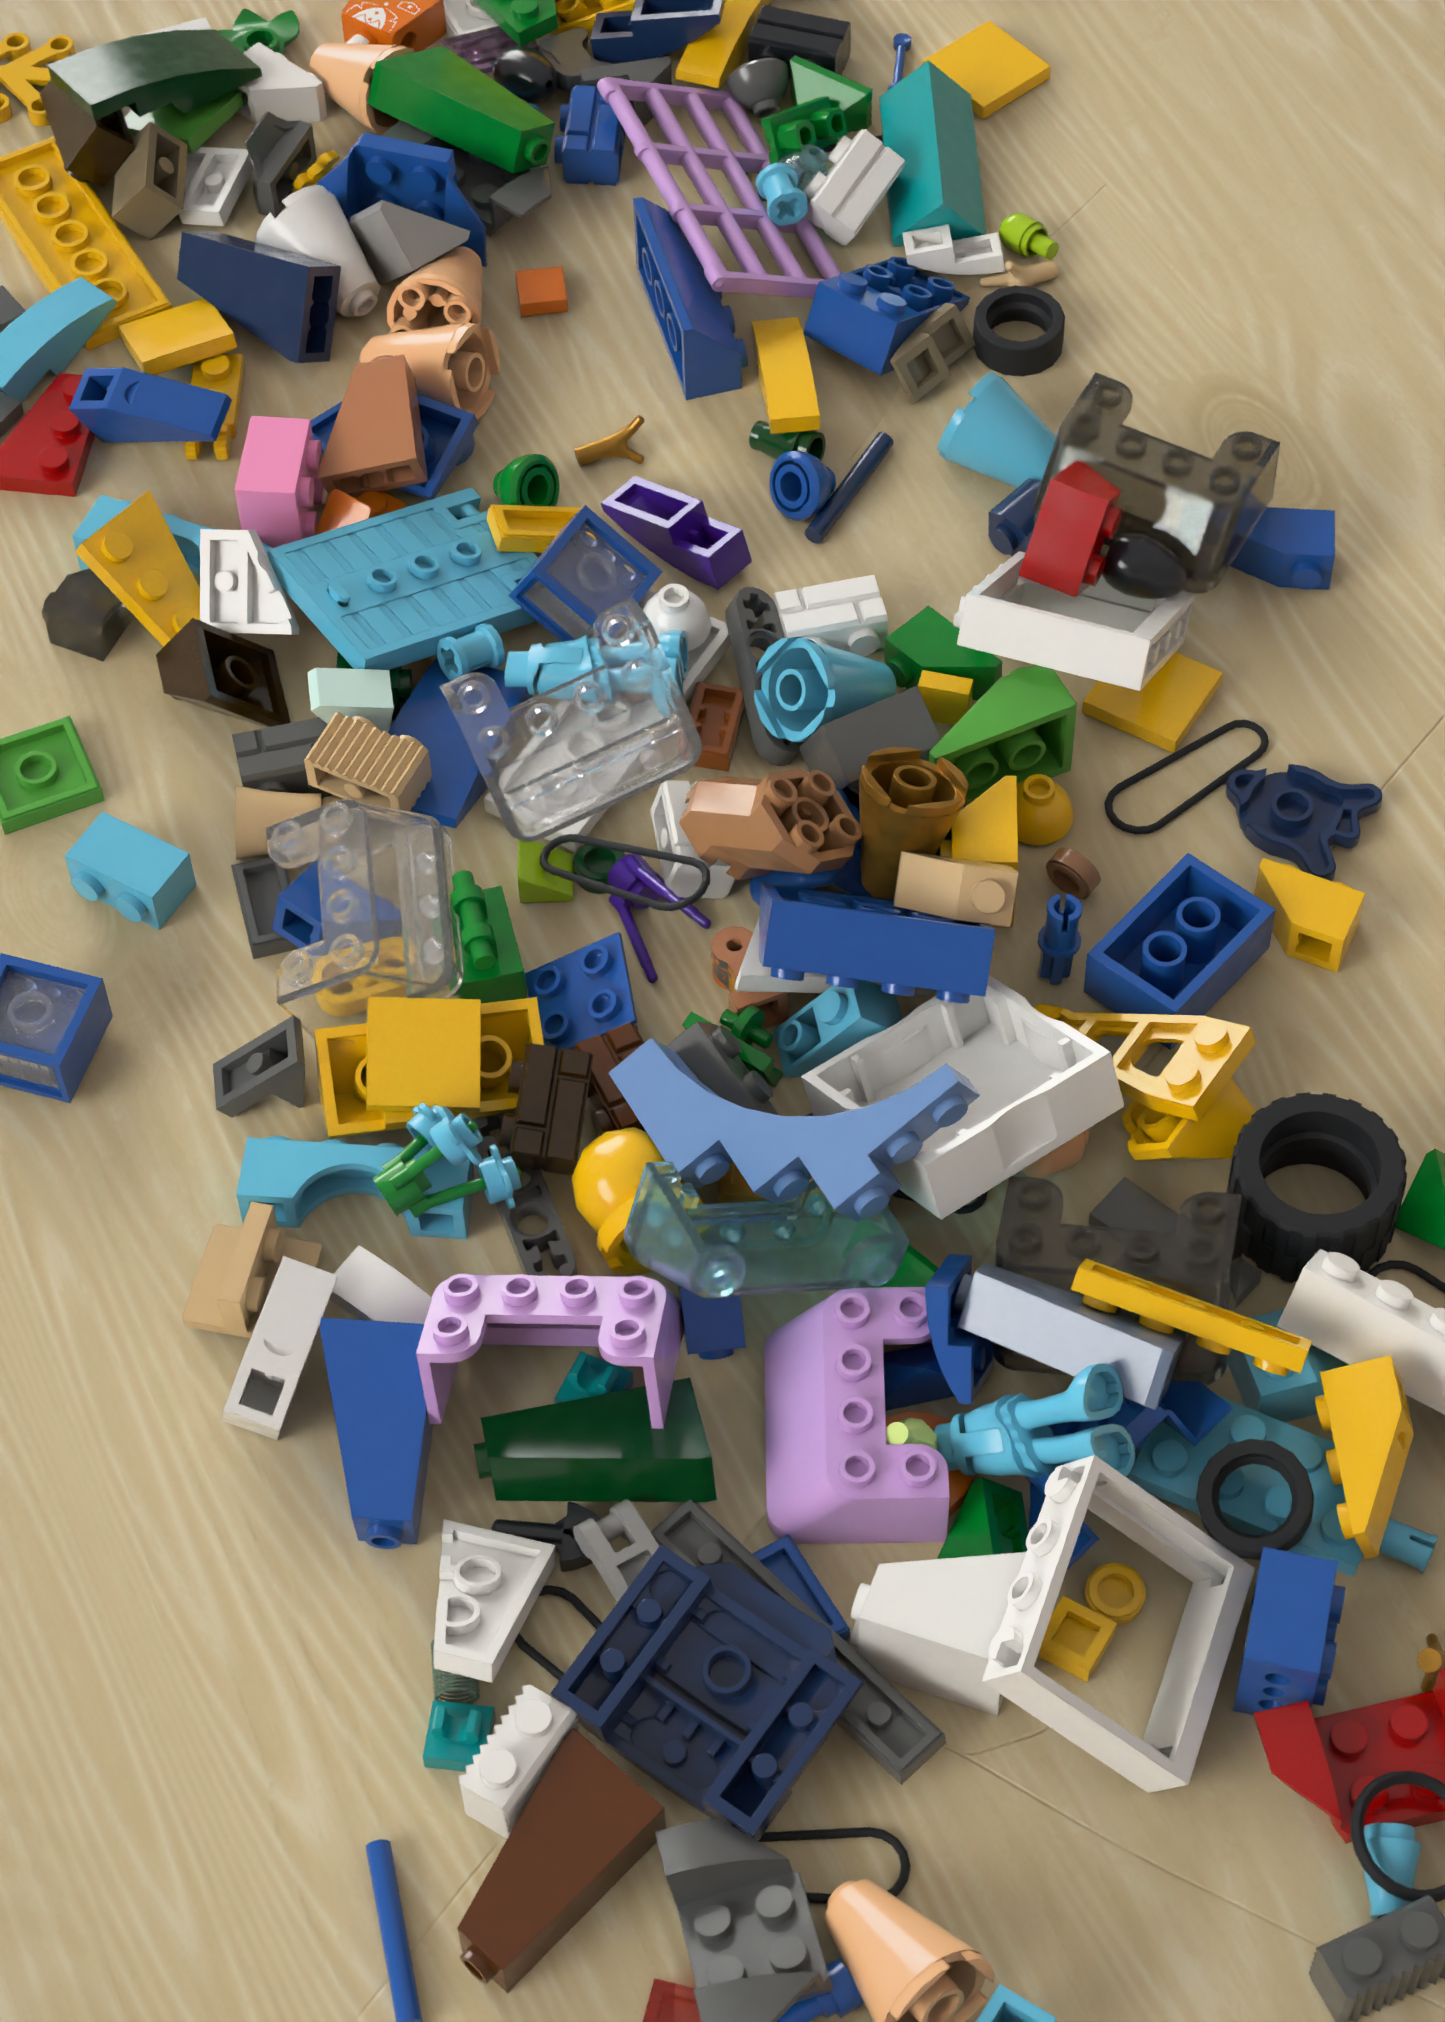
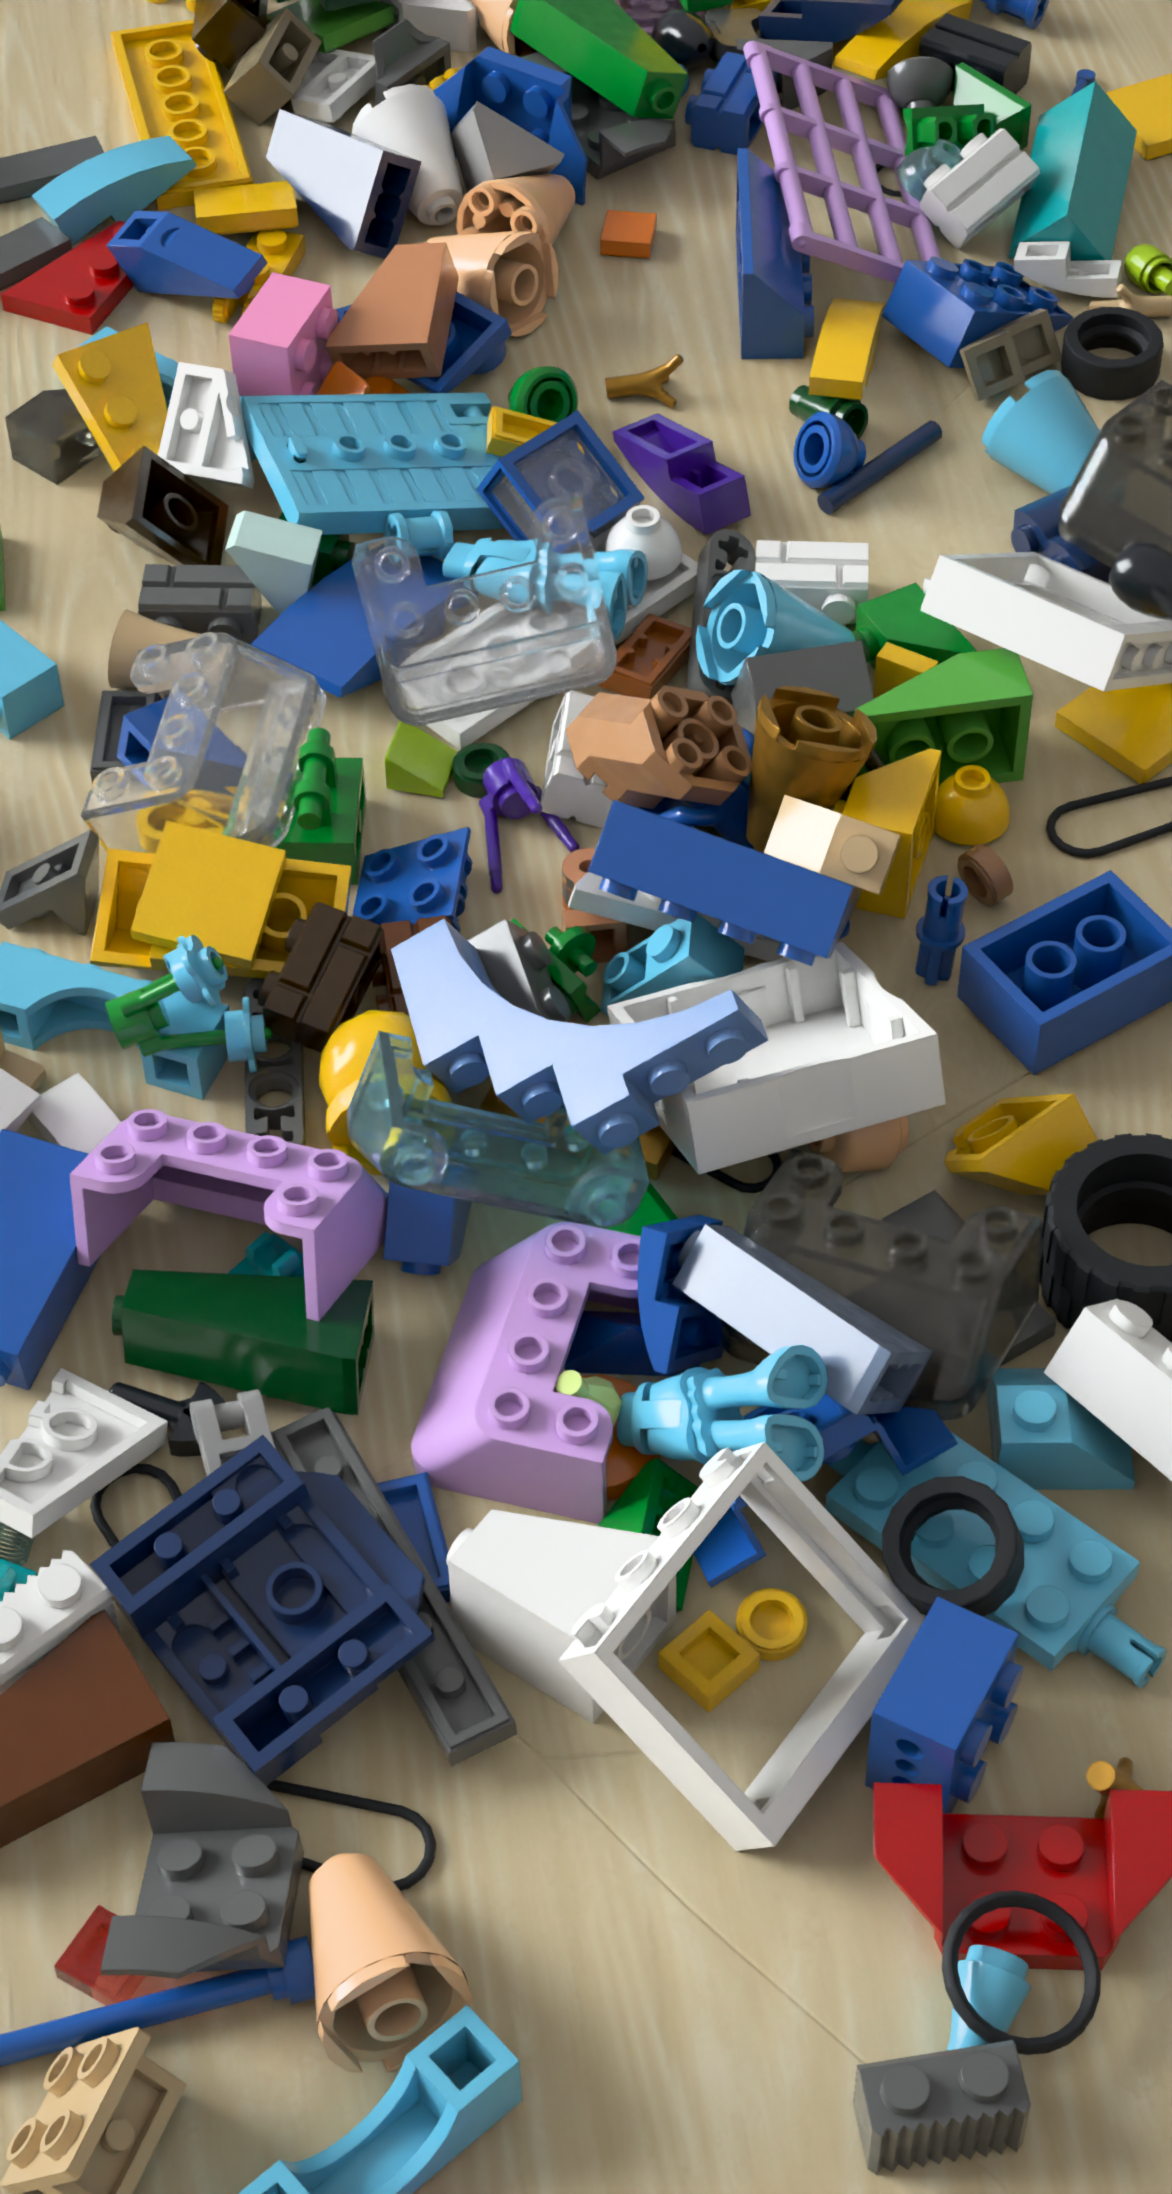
camera: 15 degrees right, 5 degrees down
tan brick [304,712,432,822] -> none
black piece [540,834,710,911] -> none
medium azure bush [756,163,808,226] -> none
red slope [1018,460,1123,598] -> none
yellow plate [1034,1003,1256,1122] -> none
yellow plate [1071,1258,1312,1376] -> none
yellow slope [1315,1355,1414,1559] -> none

